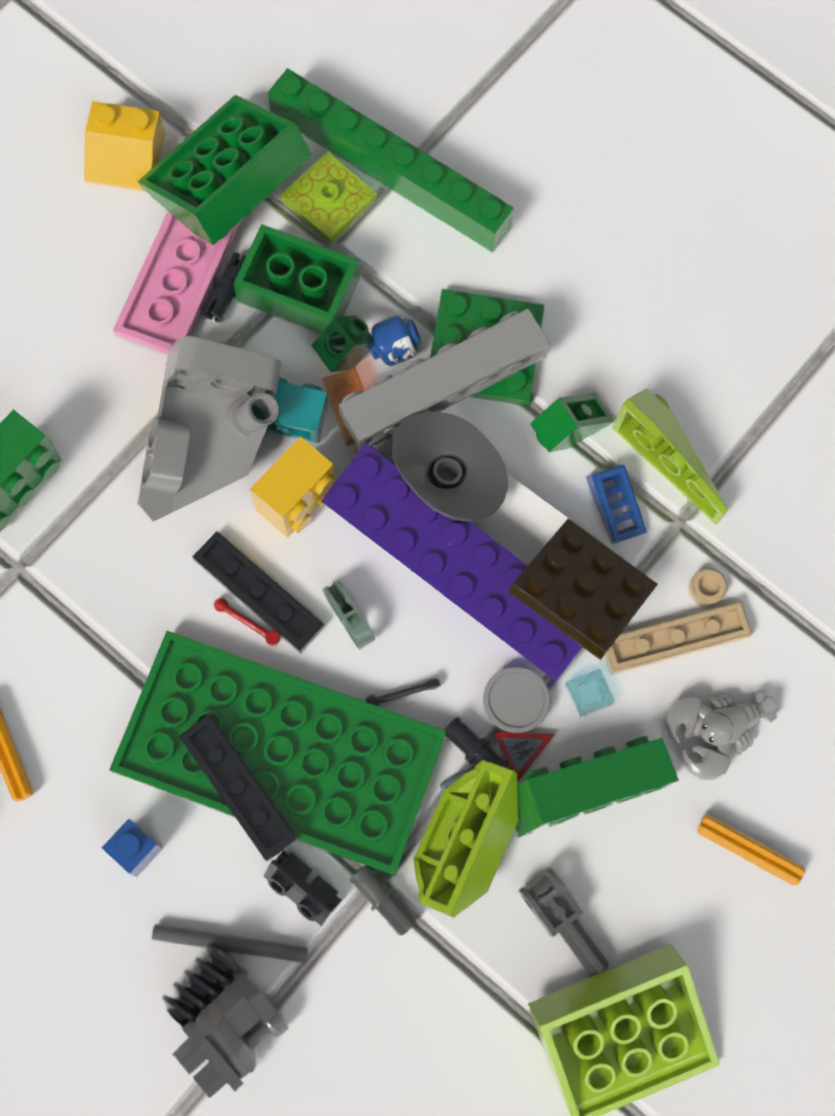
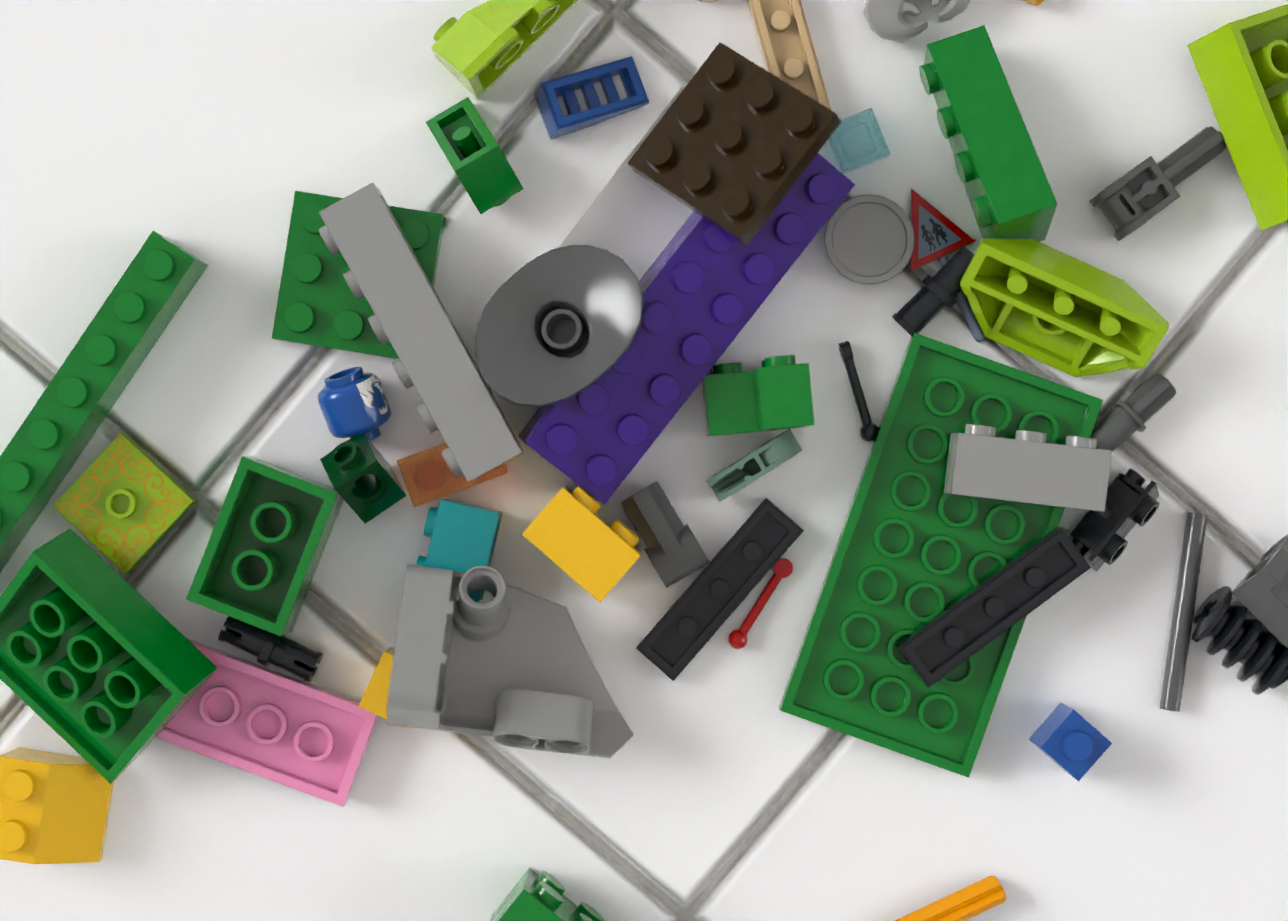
camera: 90 degrees left, 15 degrees up
none -> dark grey piece [621,481,710,588]
none -> green brick [702,355,815,437]
none -> light grey brick [944,424,1112,512]

